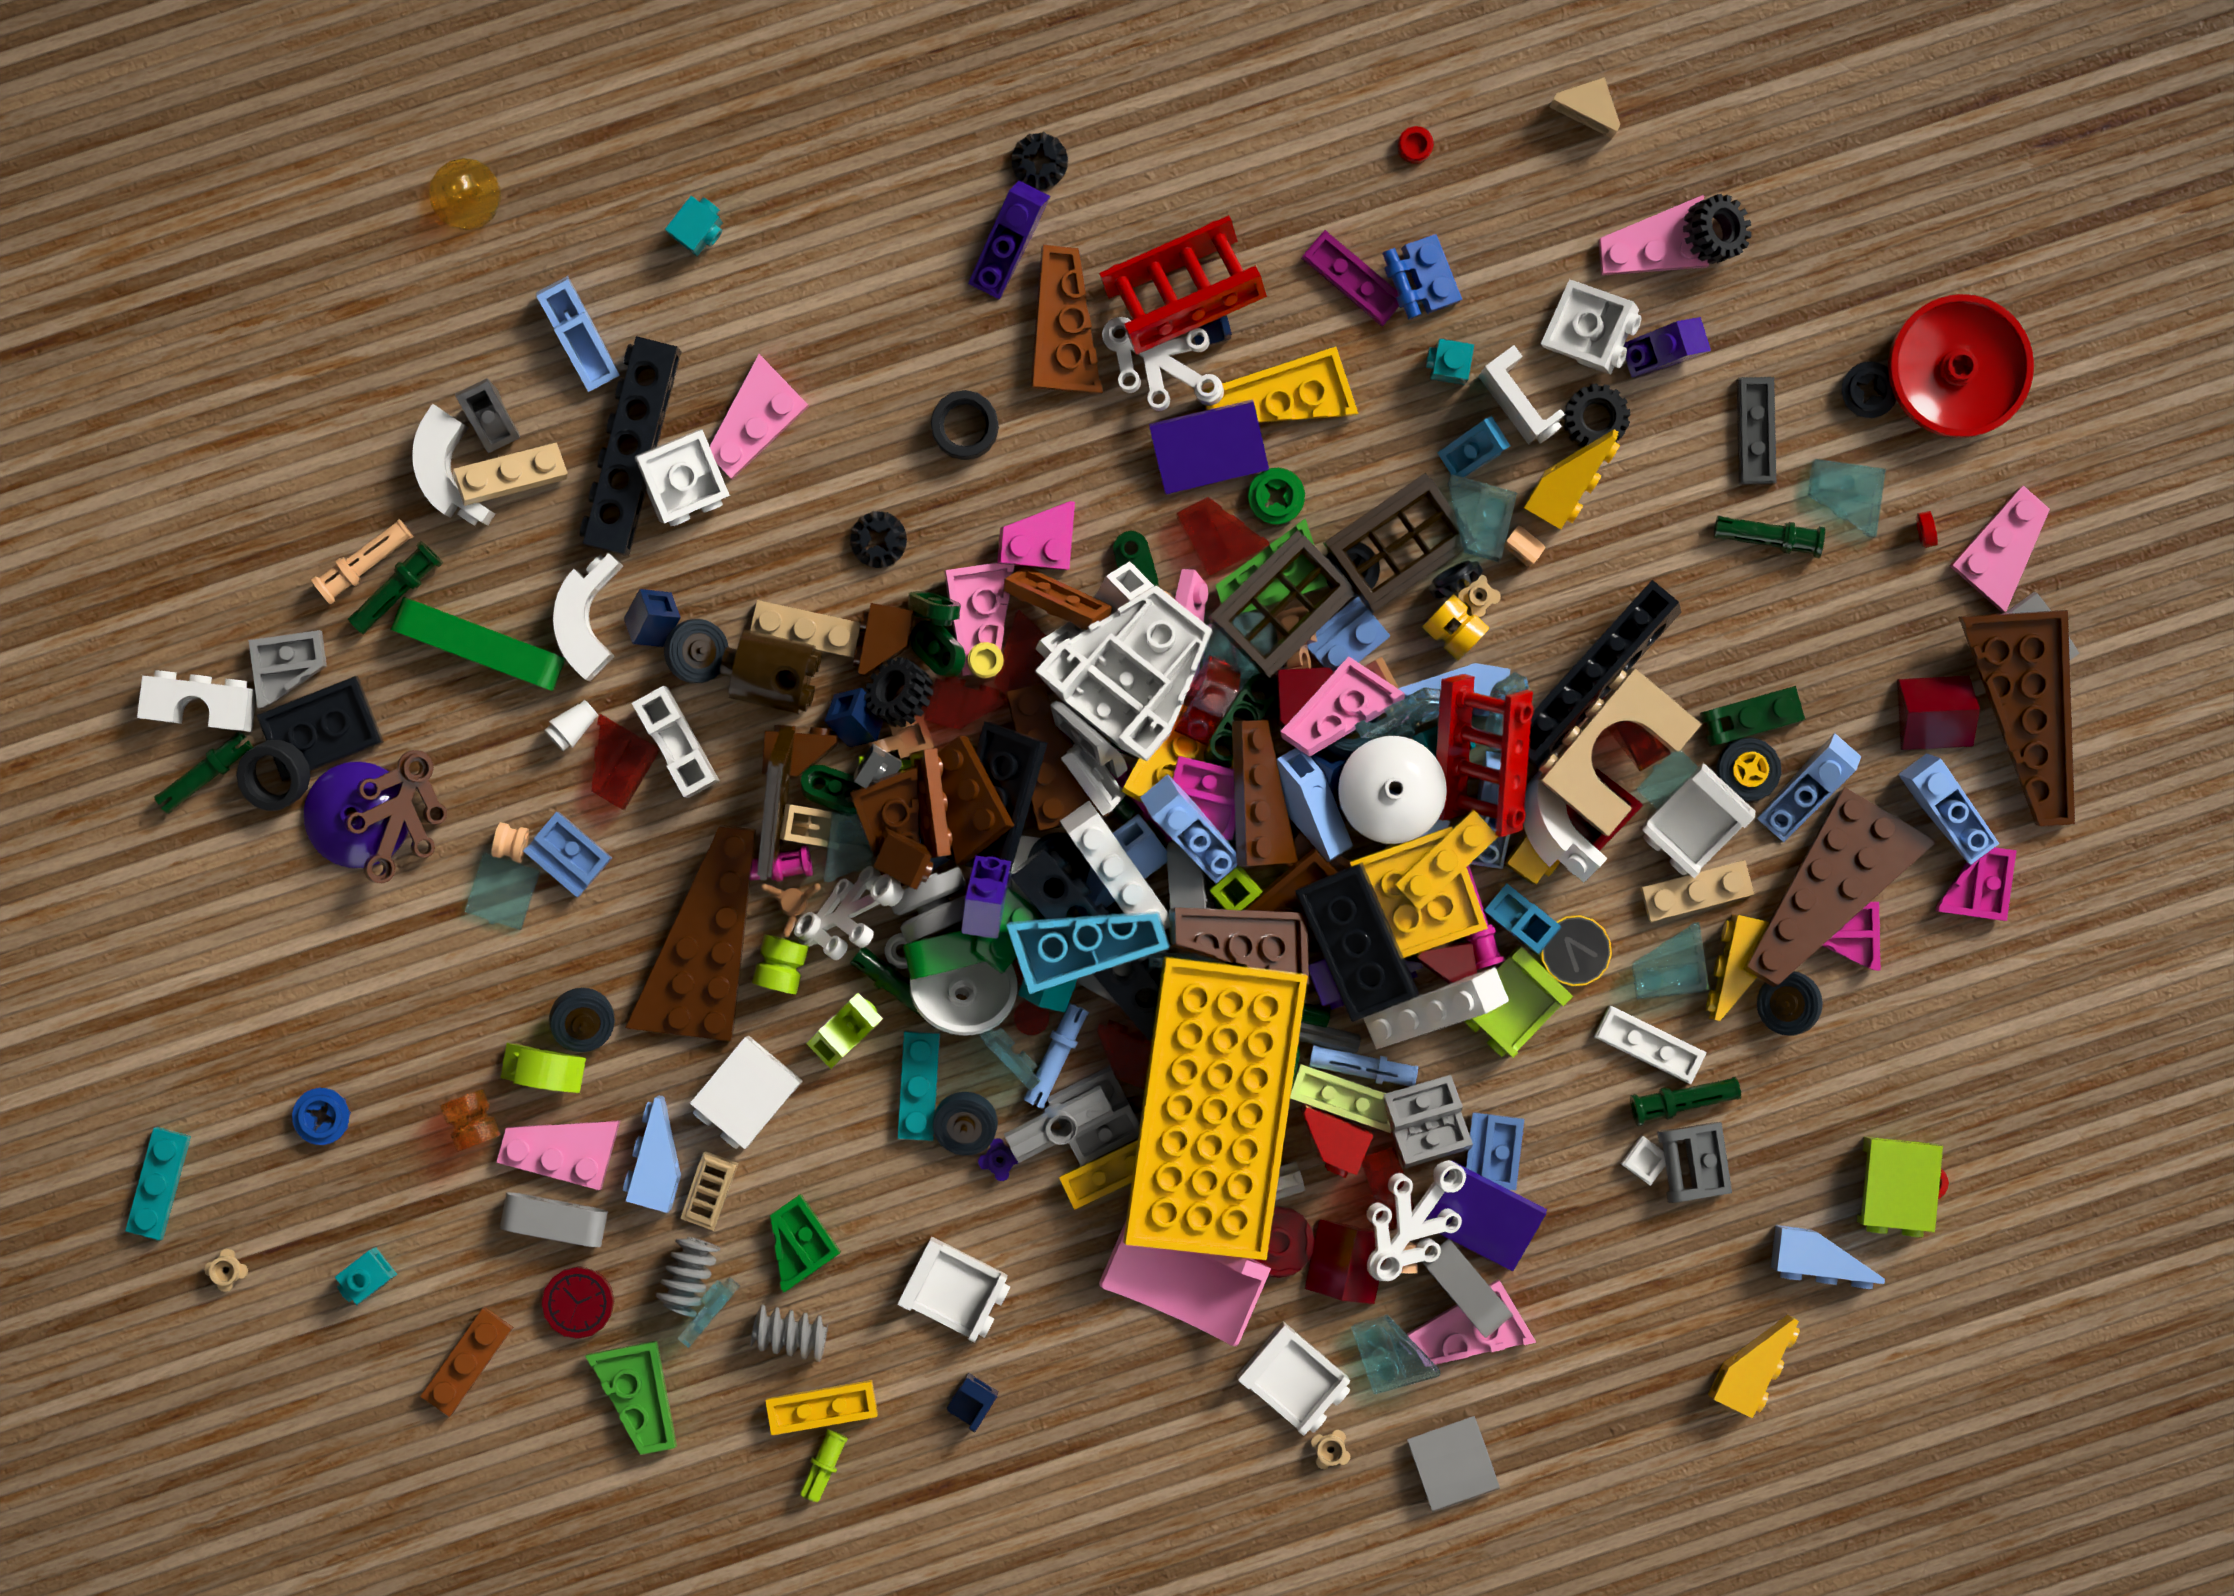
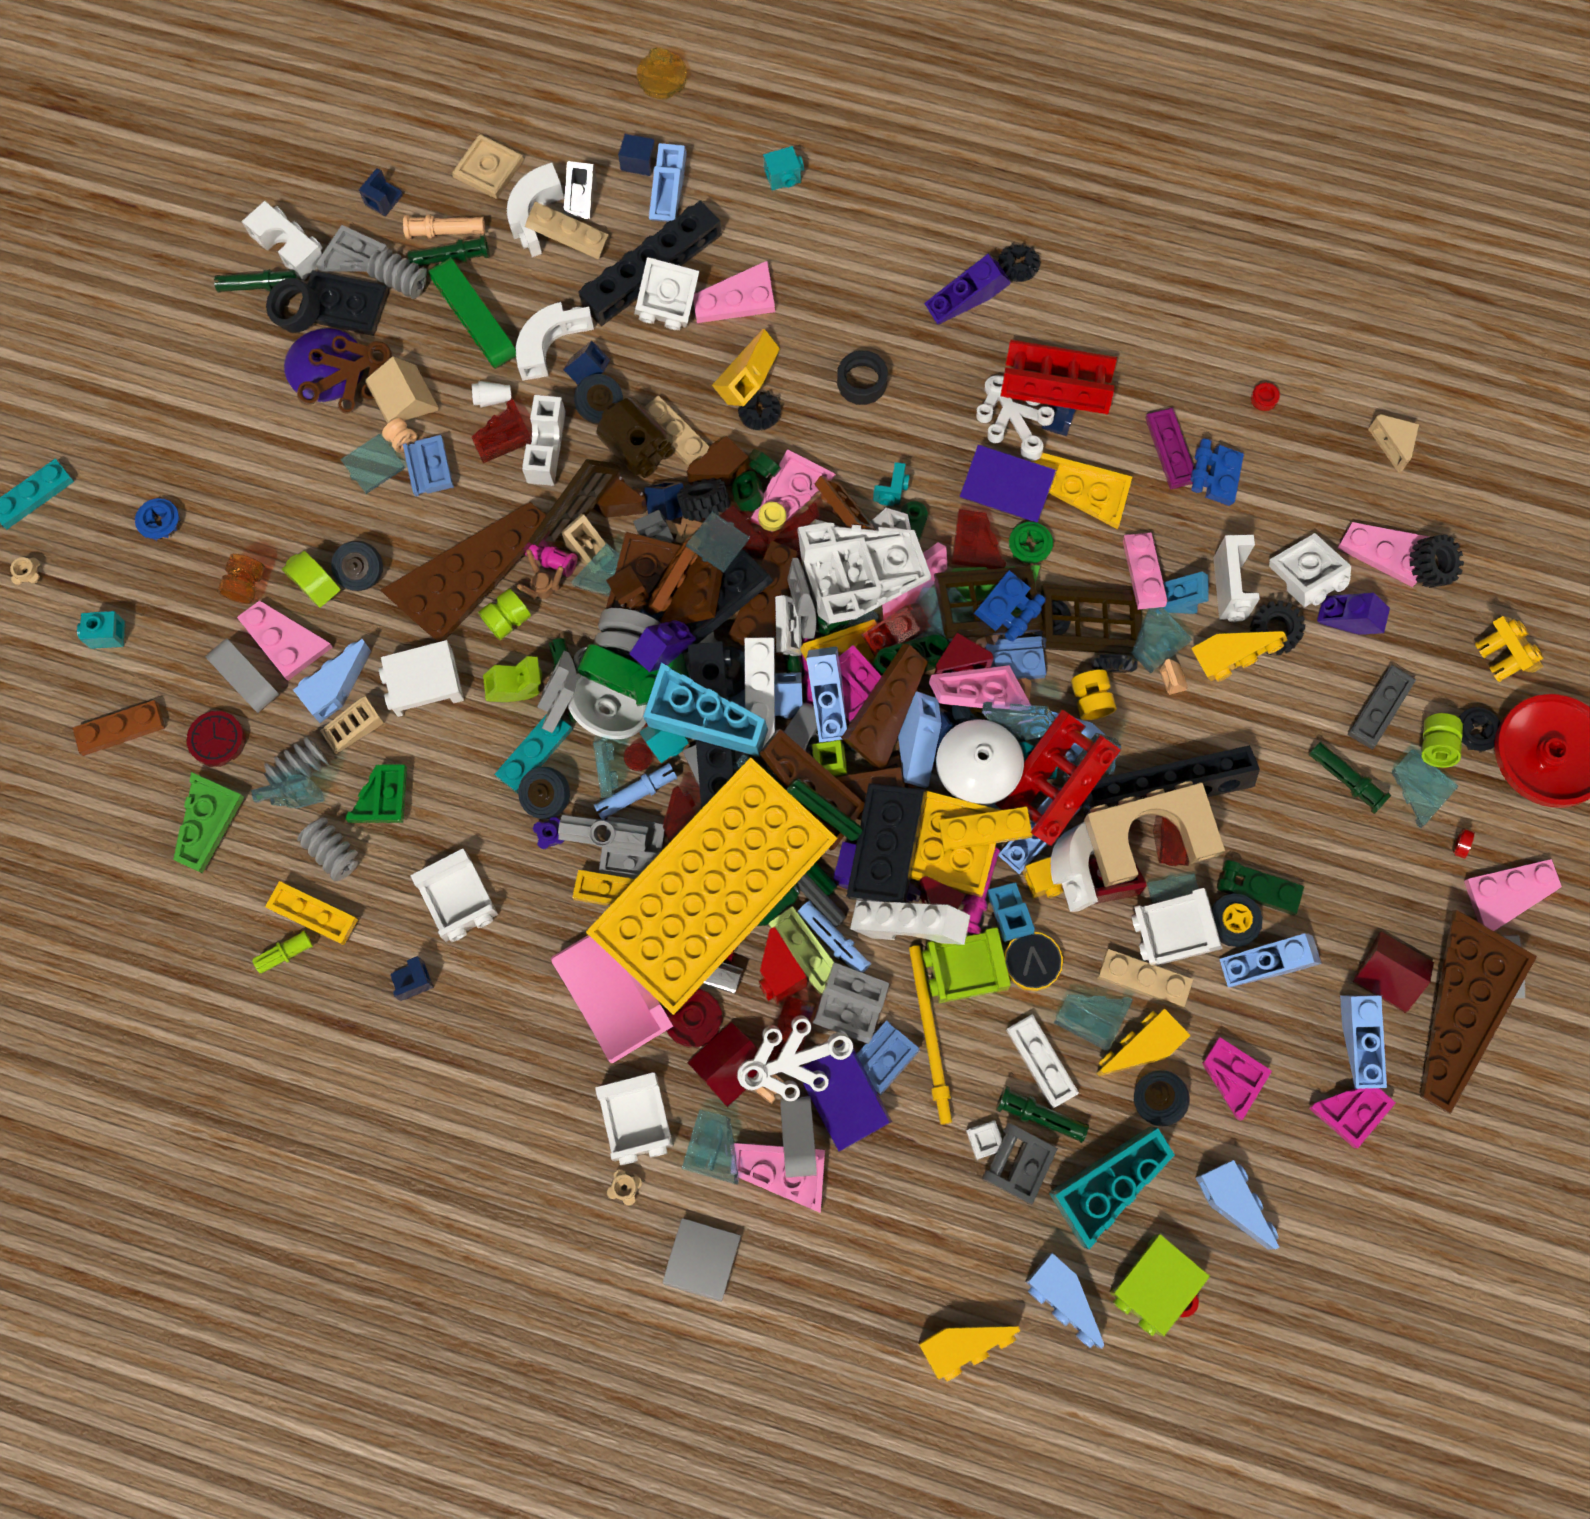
camera: 35 degrees right, 15 degrees down
white plant [794,866,904,960] -> none
dark green plate [801,765,861,815] -> none
dark pink wing [997,501,1075,571] -> none
dark orange wing [1031,245,1103,395] -> none
teal brick [1426,338,1475,385] -> none
tan plate [1458,575,1501,617] -> none
reddish brown wing [1744,787,1937,987] -> none
none -> dark blue panel [359,168,403,217]
none -> tan slope [366,356,438,424]
none -> light grey piece [367,248,427,300]
none -> tan tile [452,134,524,199]
none -> light grey slope [537,651,577,733]
none -> dark blue panel [618,134,655,176]
none -> clear light blue piece [686,512,750,572]
none -> yellow slope [712,329,780,406]
none -> dark green axle [787,778,863,841]
none -> teal bracket [873,462,910,506]
none -> yellow bar [909,946,952,1125]
none -> blue plate [974,570,1046,642]
none -> teal wedge [1048,1127,1175,1250]
none -> bright pink plate [1123,533,1167,609]
none -> light blue slope [1195,1160,1279,1250]
none -> lime wheel [1421,713,1463,768]
none -> yellow plate [1475,616,1544,682]

